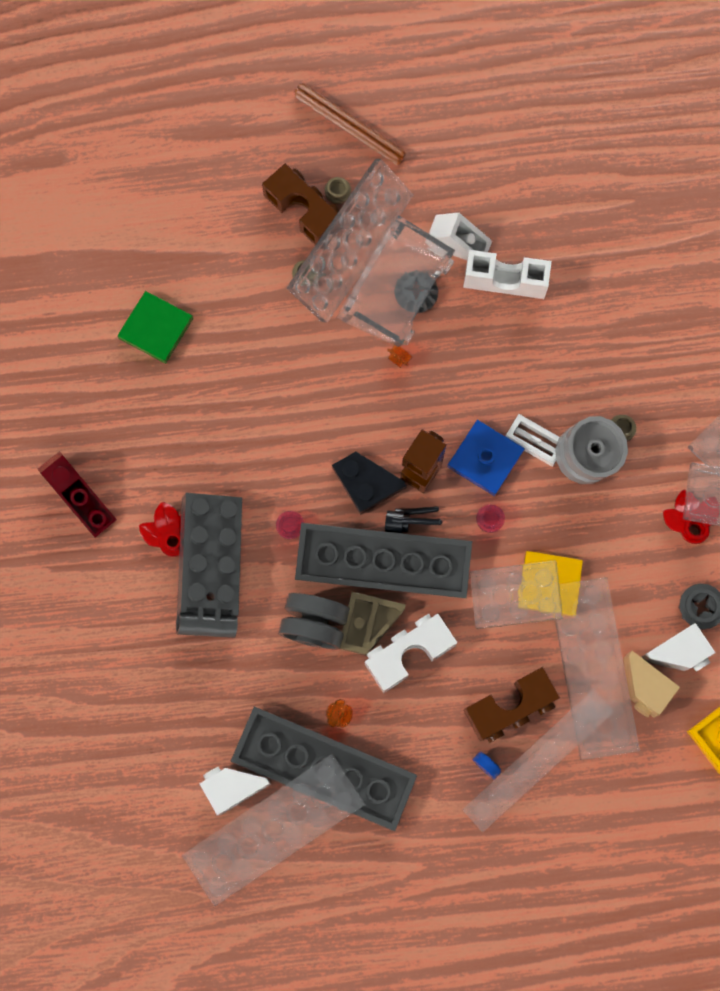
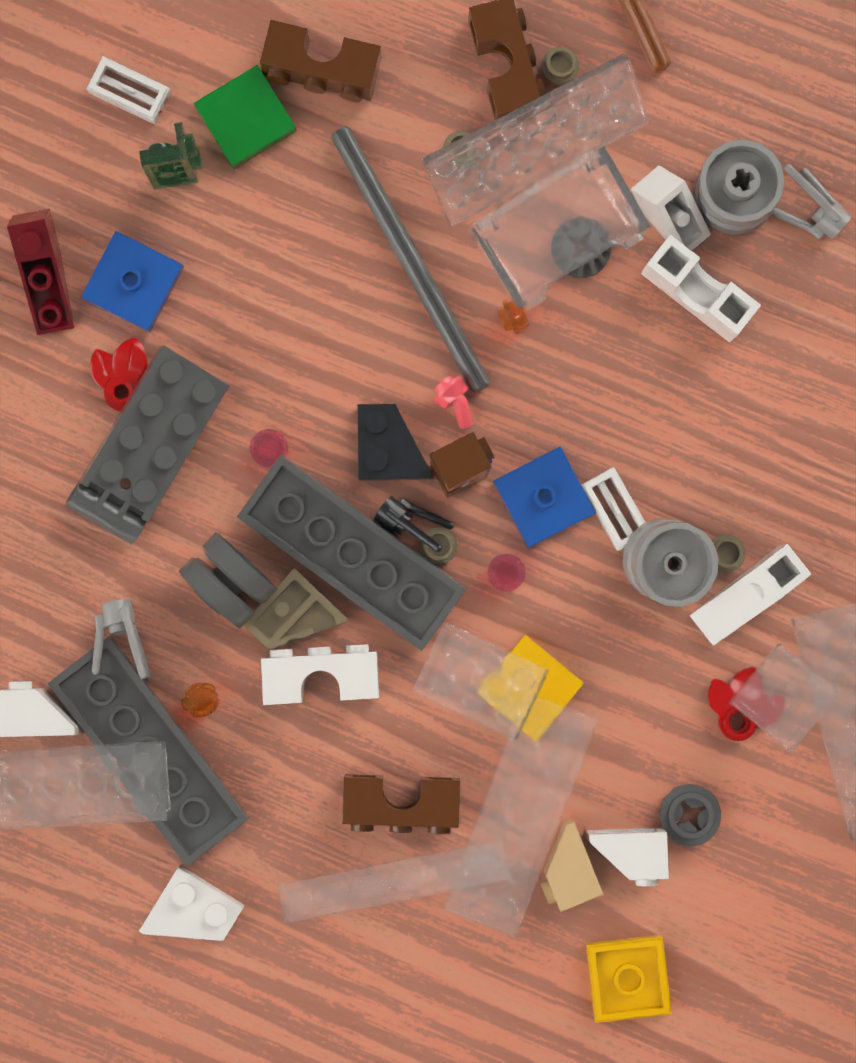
camera: 25 degrees right, 10 degrees up
blue tile [472,752,501,780] -> none
none -> blue plate [81,231,184,333]
none -> white tile [86,56,172,125]
none -> light grey plant [92,599,151,680]
none -> clear green bracket [139,122,202,190]
none -> white wing [139,866,245,941]
none -> reddish brown arch [260,20,382,102]
none -> dark grey axle [332,126,490,393]
none -> dark tan plate [420,527,458,565]
none -> coral plate [434,375,473,429]
none -> white slope [689,544,812,646]
none -> light grey wheel [694,139,785,235]
none -> light grey plant [771,164,851,240]

